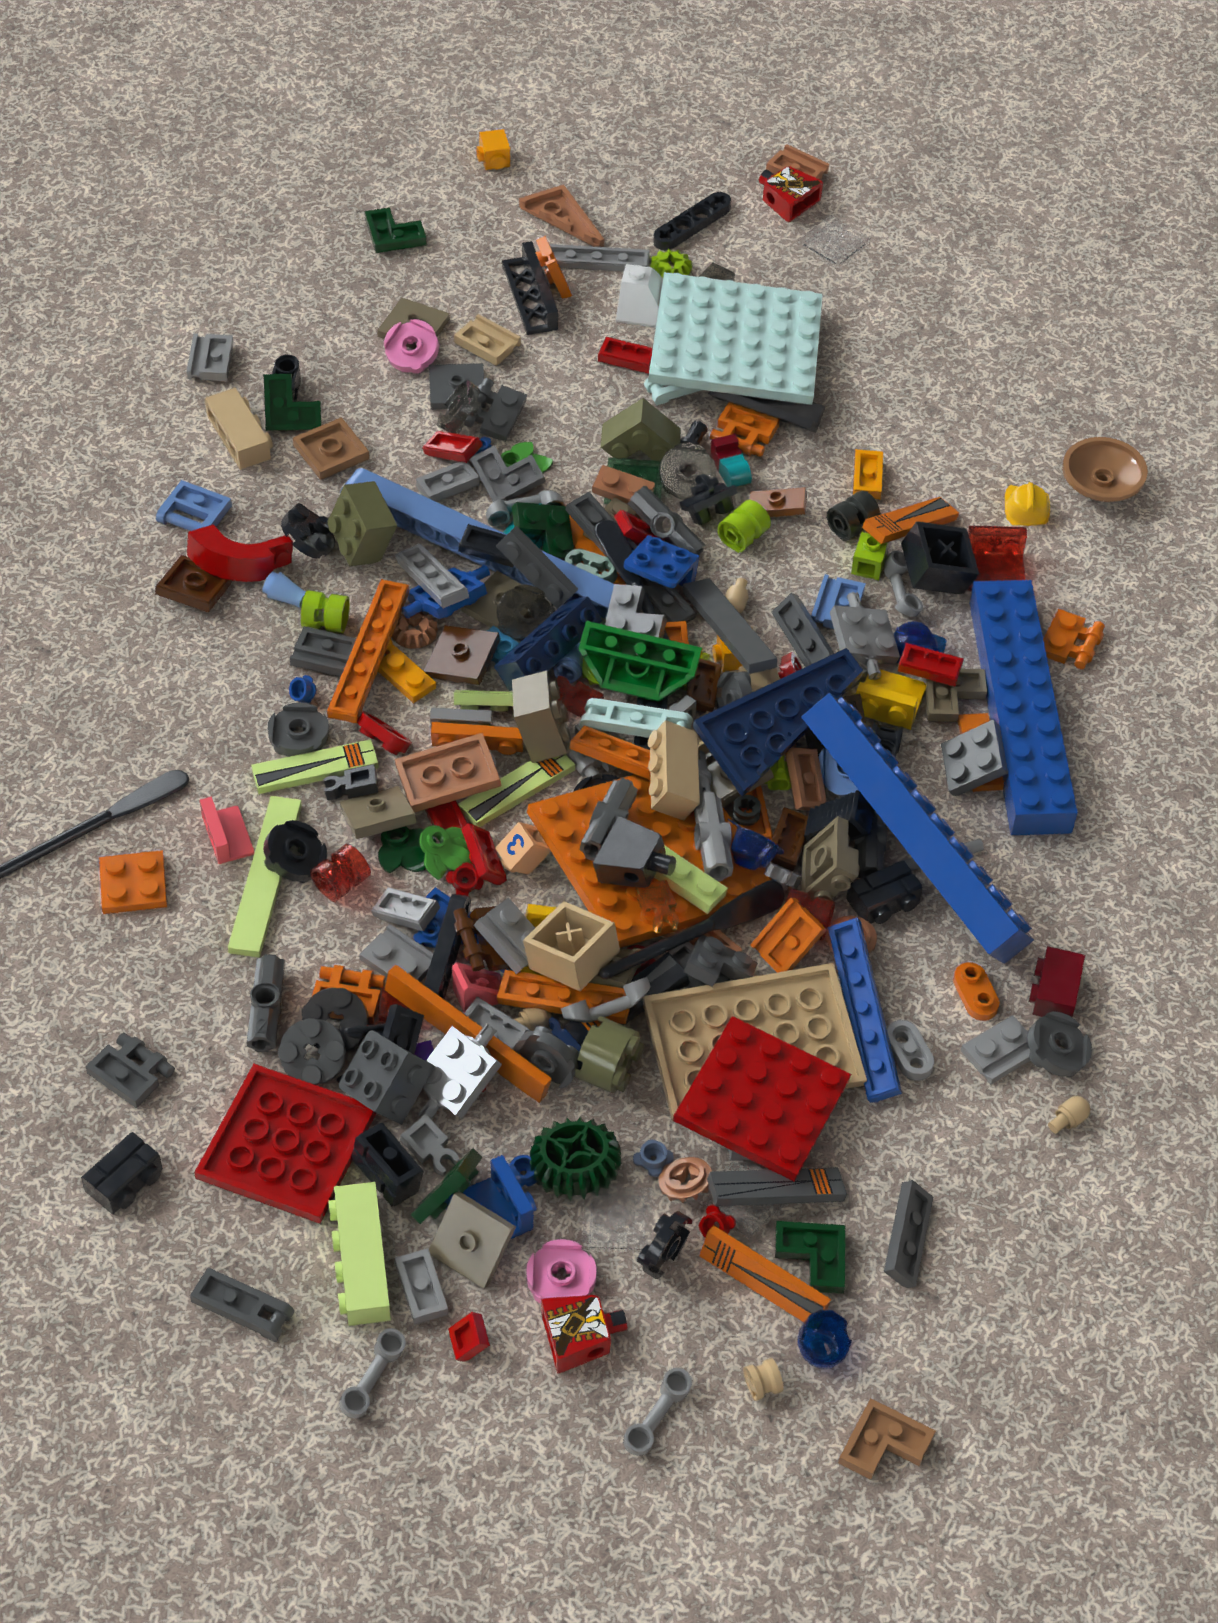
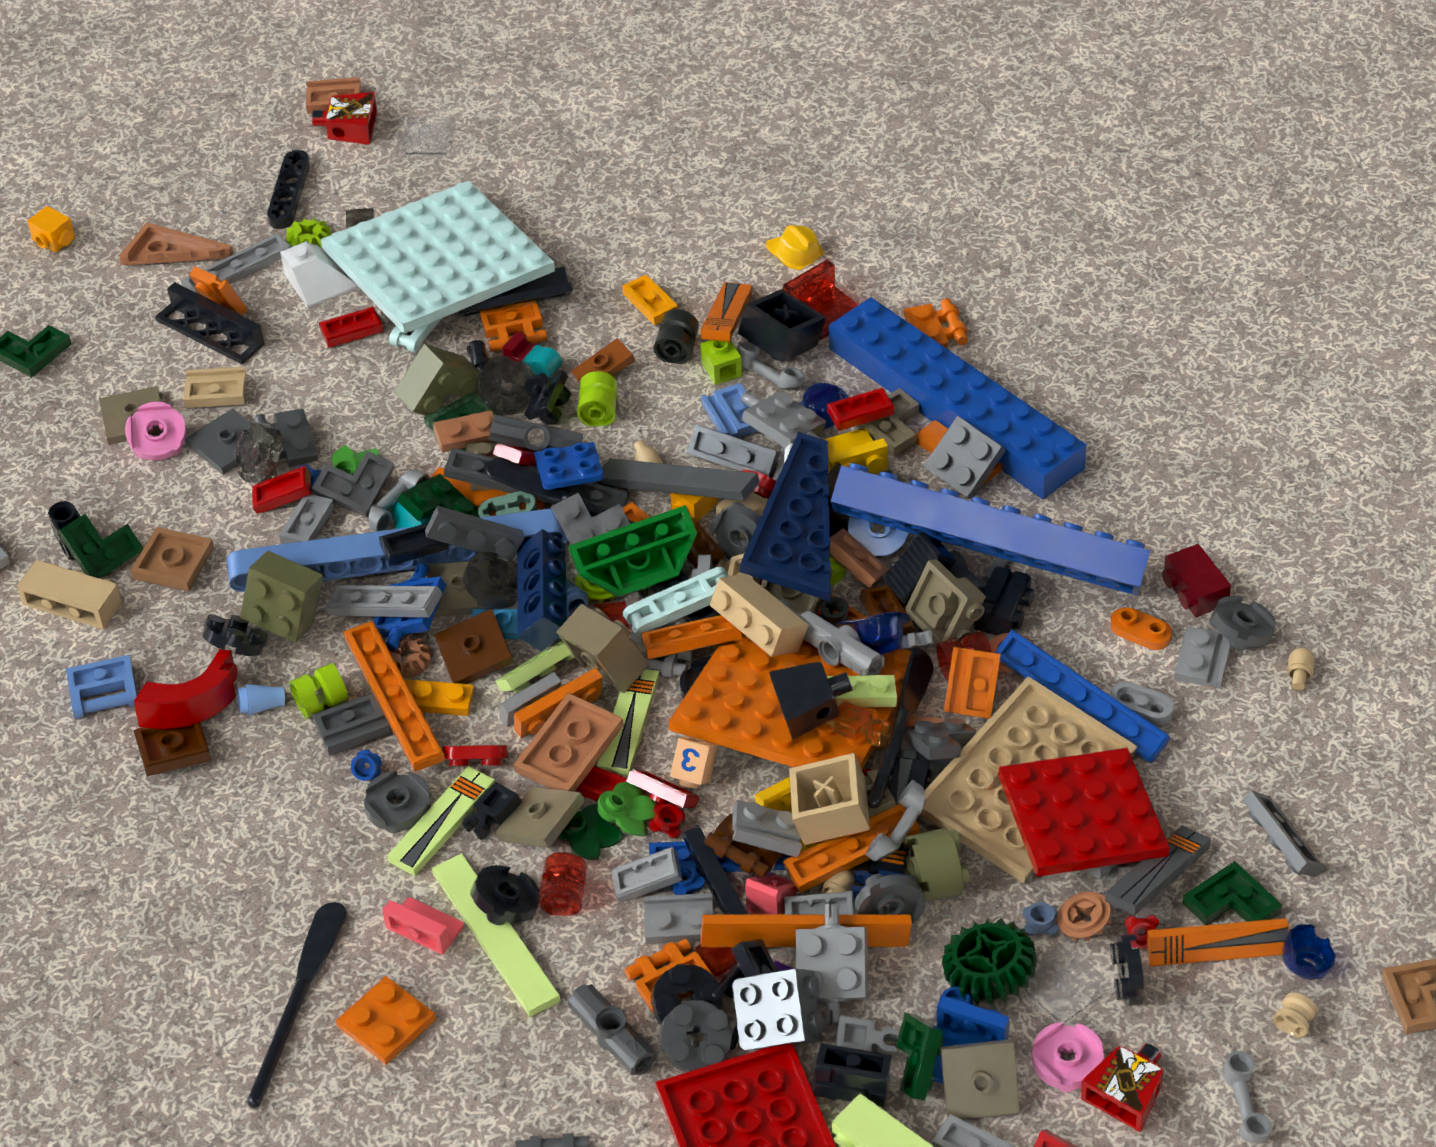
camera: 35 degrees left, 5 degrees down
dark grey piece [579,778,638,861] -> none
medium nougat dish [1062,437,1148,502] -> none

